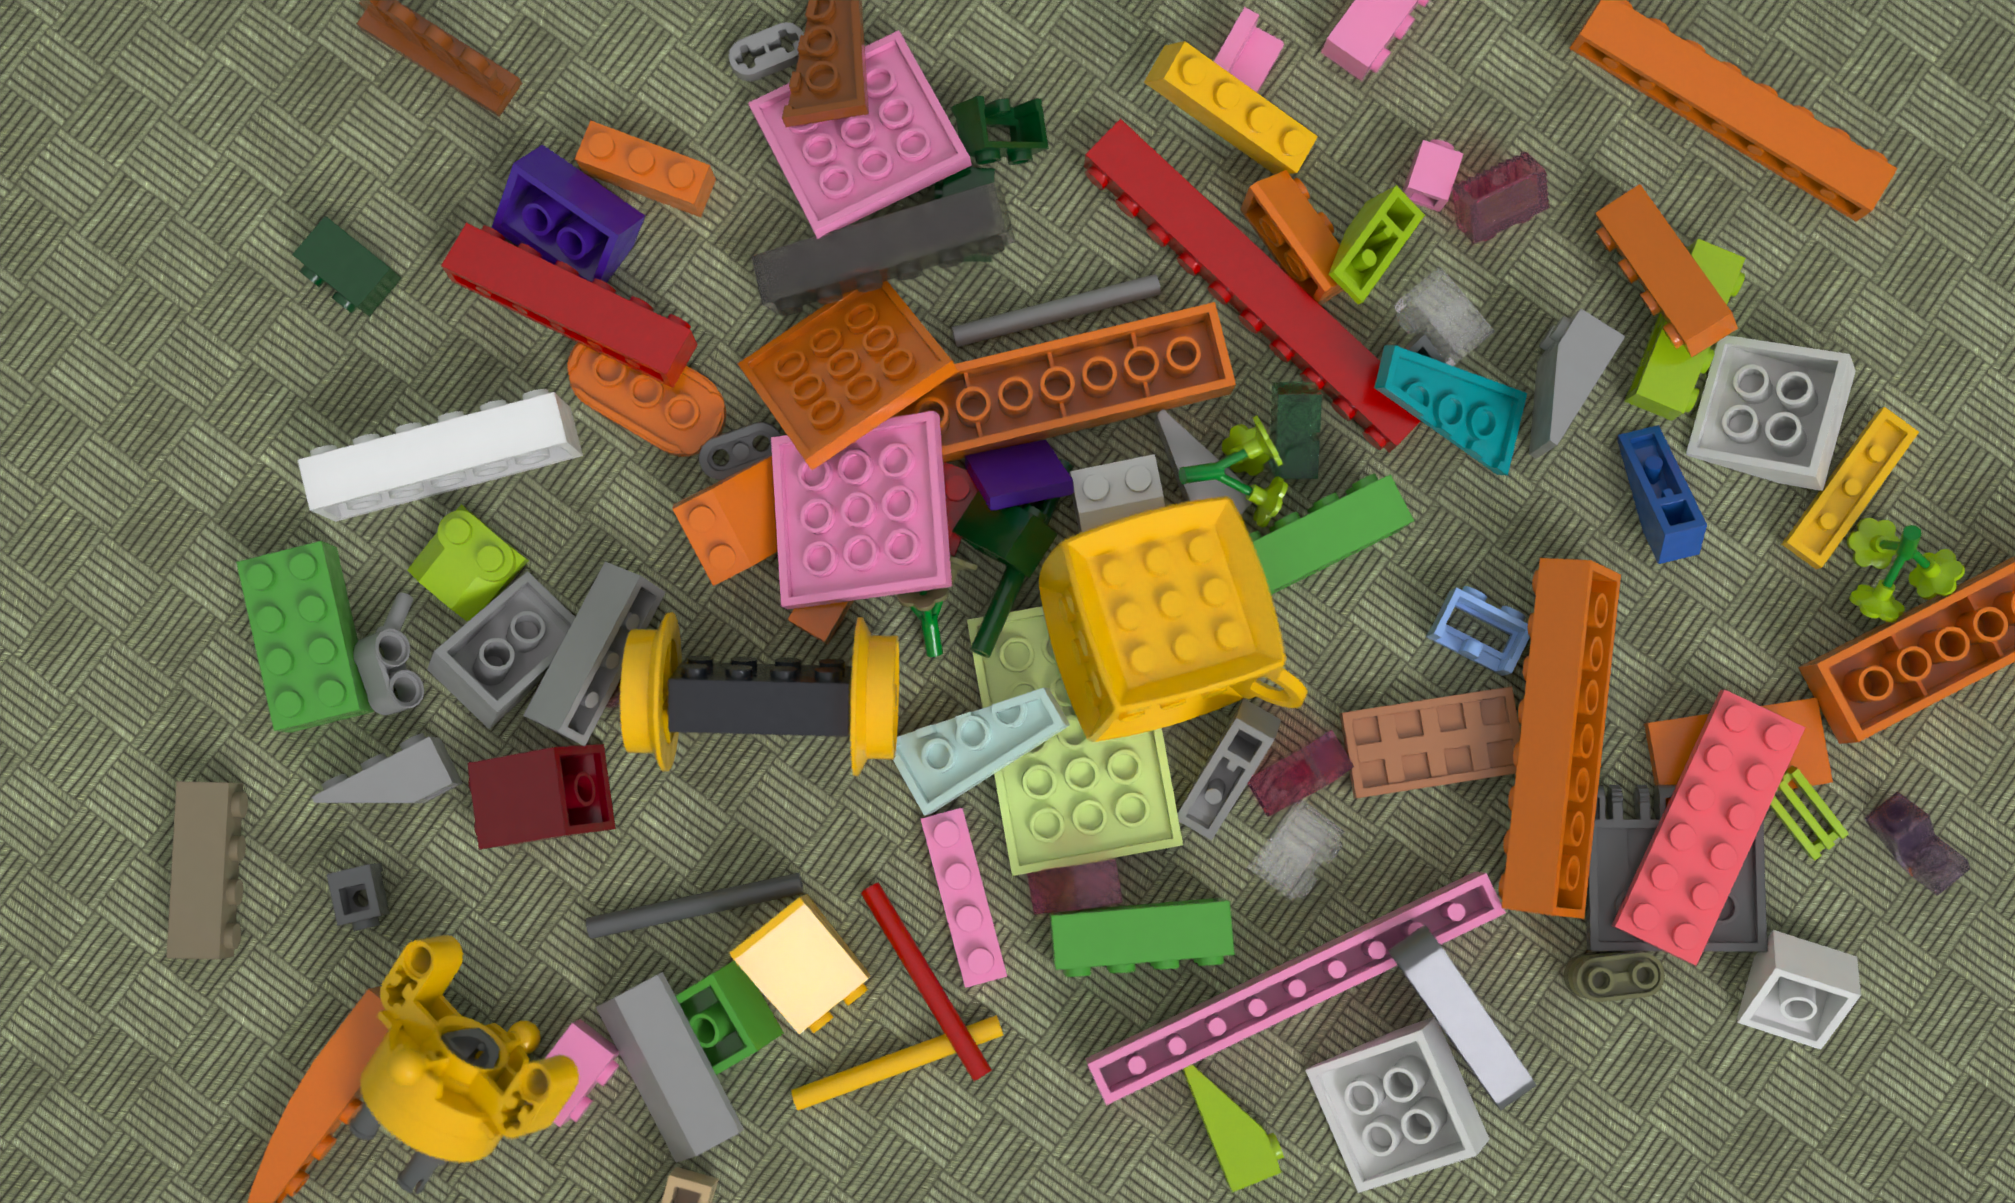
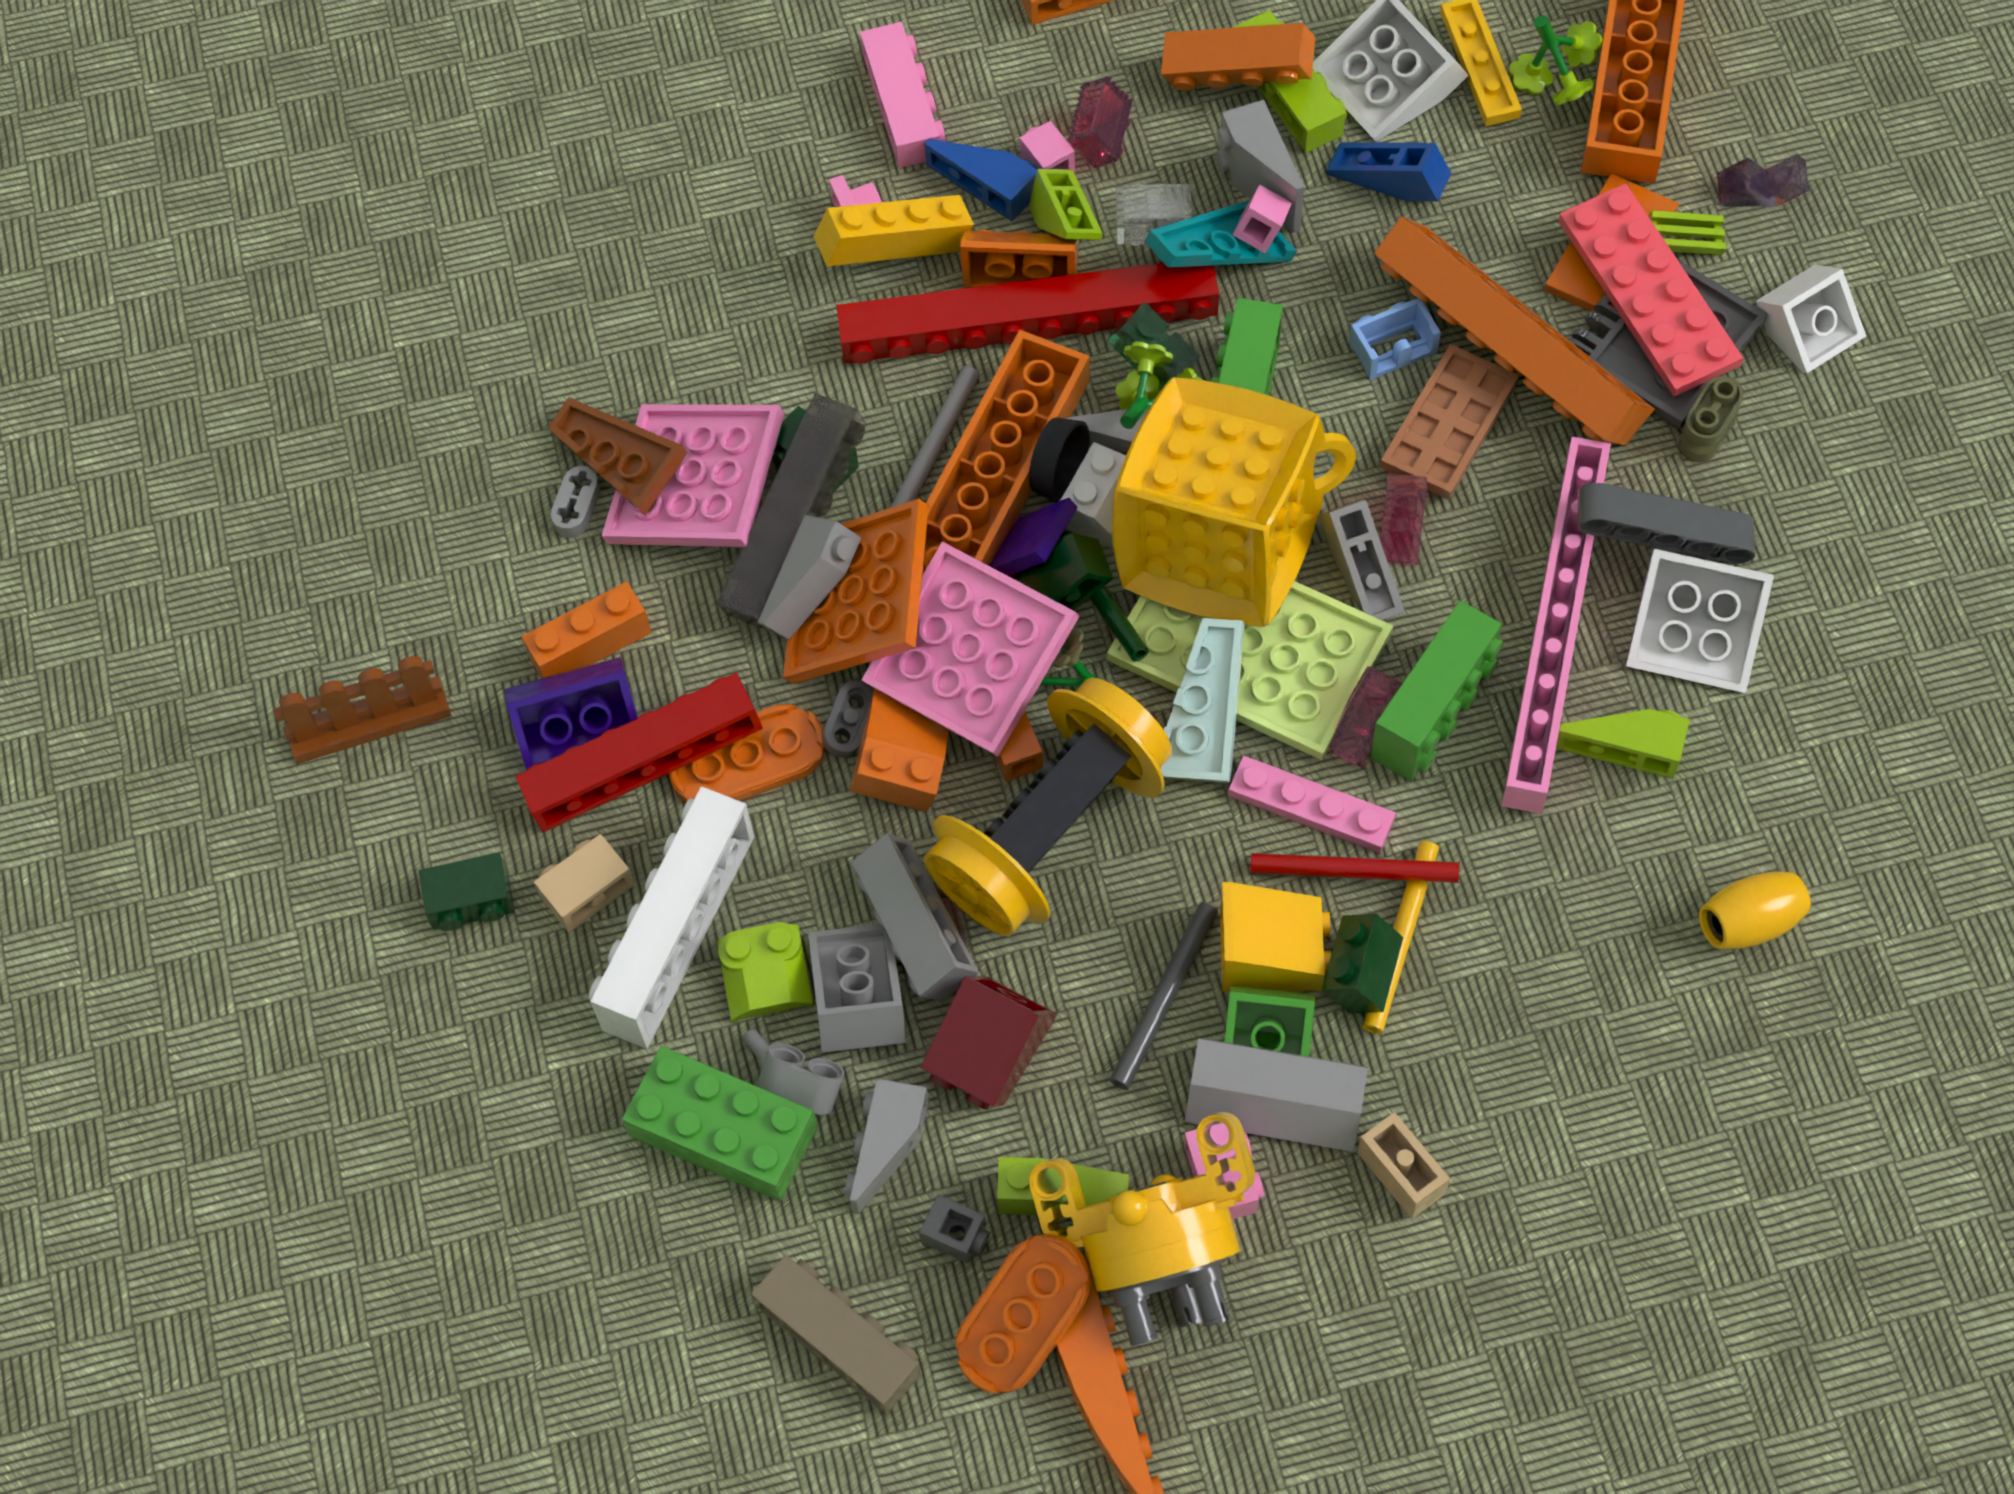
camera: 45 degrees left, 20 degrees down
dark green window [950,96,1049,165] -> none
clear brick [1246,800,1345,902] -> none
none -> tan brick [534,834,635,933]
none -> light grey slope [758,515,862,640]
none -> blue slope [925,139,1037,222]
none -> orange tile [956,1234,1091,1393]
none -> lime slope [997,1157,1129,1215]
none -> black tyre [1029,417,1089,503]
none -> bright pink brick [1233,184,1292,253]
none -> dark green brick [1322,914,1404,1013]

